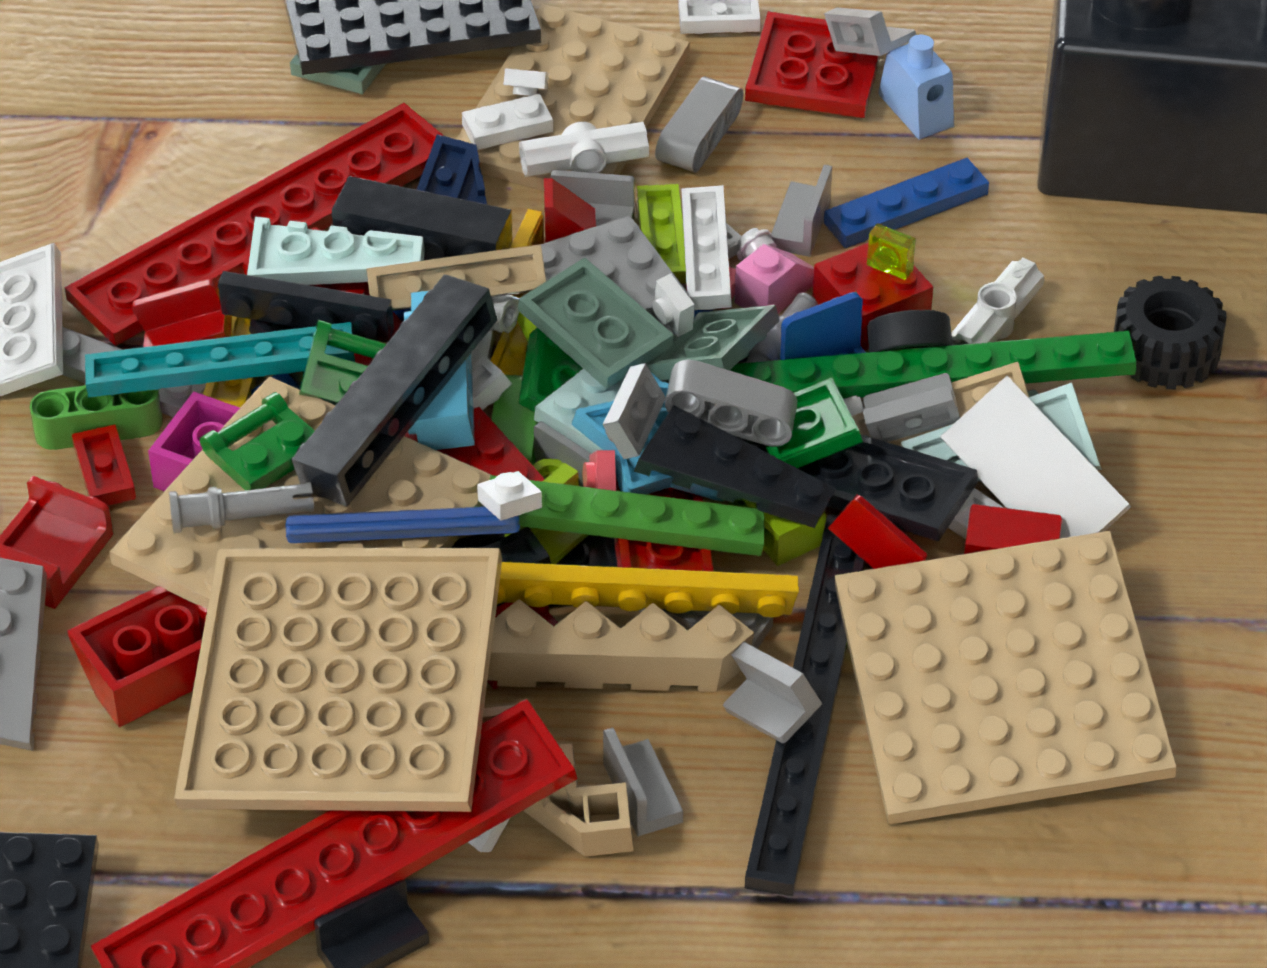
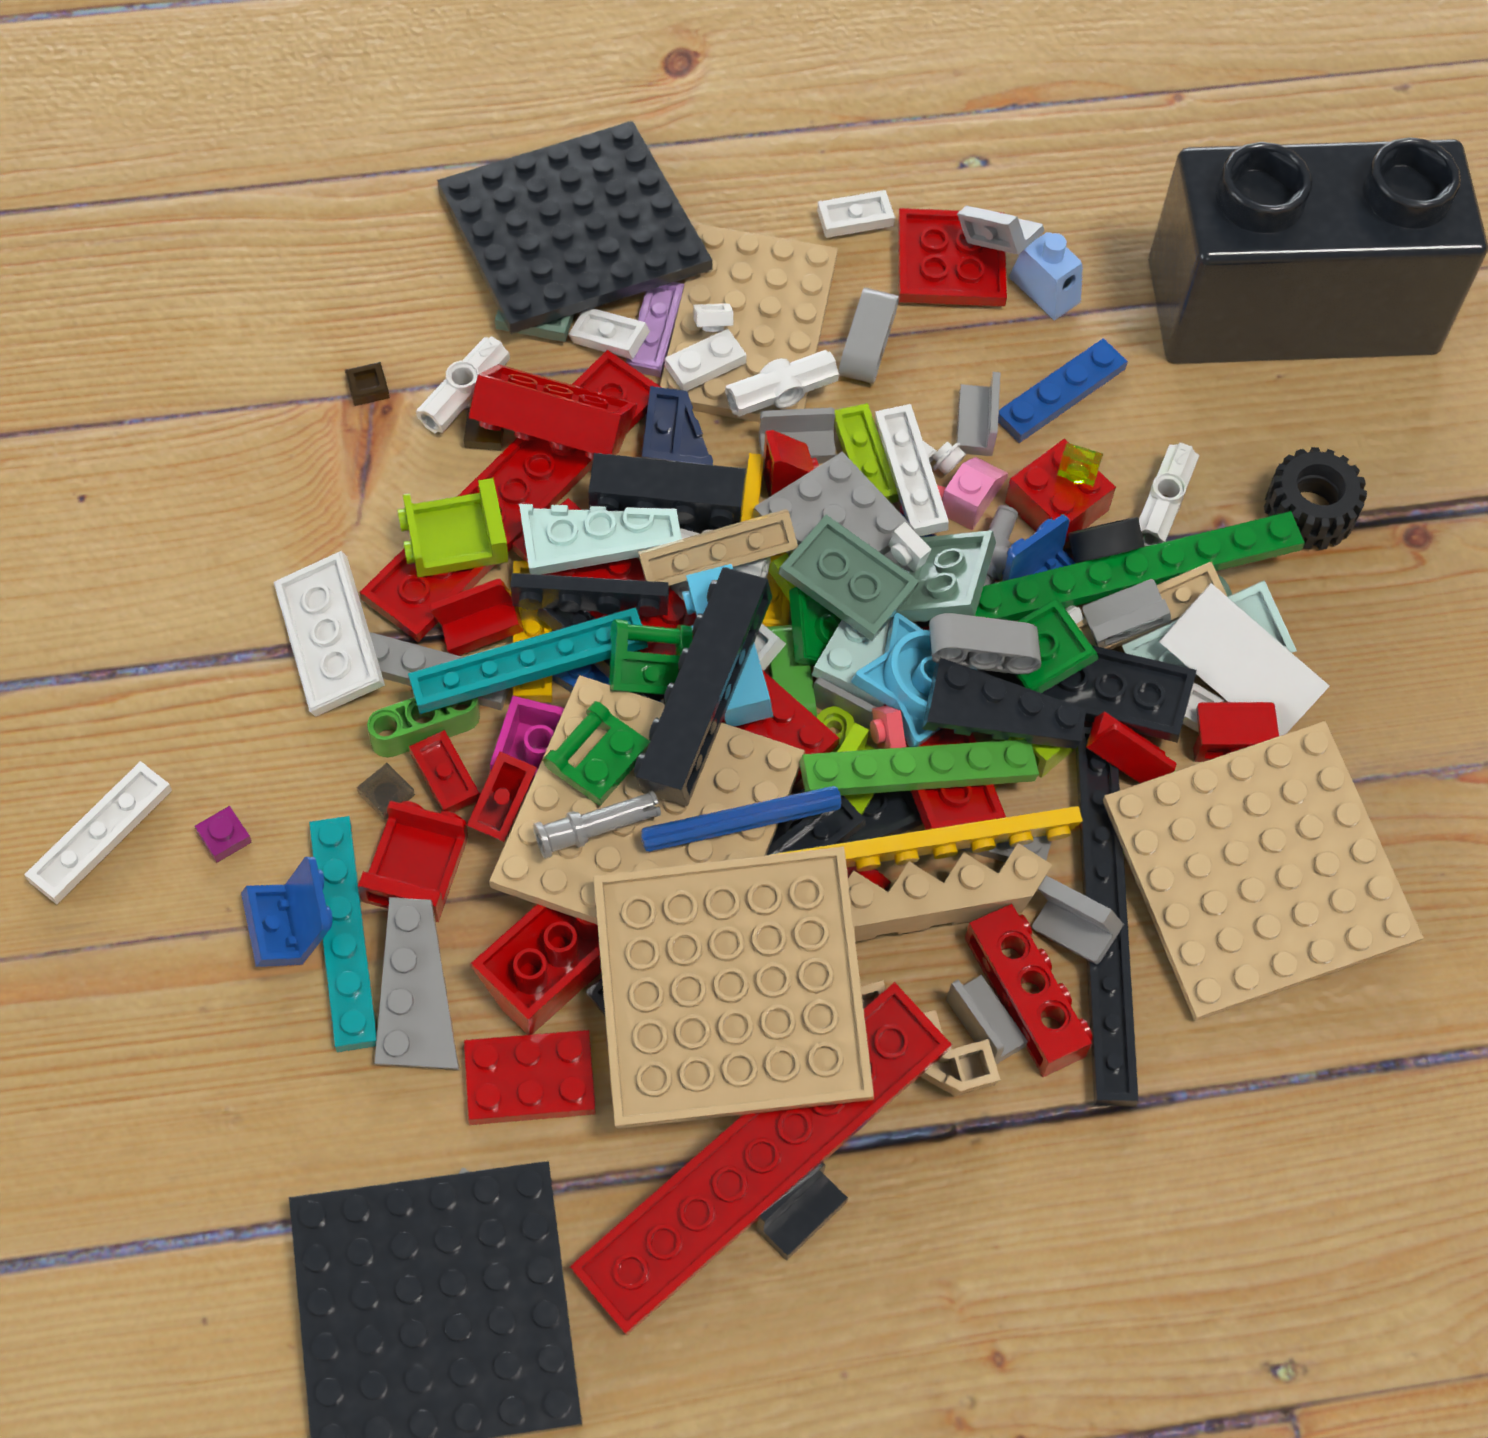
camera: 15 degrees left, 15 degrees up
white plate [477,471,542,521] -> none
light grey plate [602,363,666,459] -> none
none -> dark brown tile [345,362,390,406]
none -> clear smoke plate [357,763,415,820]
none -> lime panel [397,478,508,577]
none -> white piece [416,336,510,434]
none -> dark brown tile [464,410,504,451]
none -> red plate [464,1030,596,1125]
none -> red slope [467,751,537,842]
none -> red slope [468,364,638,459]
none -> white plate [569,308,650,359]
none -> lavender tile [626,282,684,377]
none -> red brick [964,904,1093,1077]

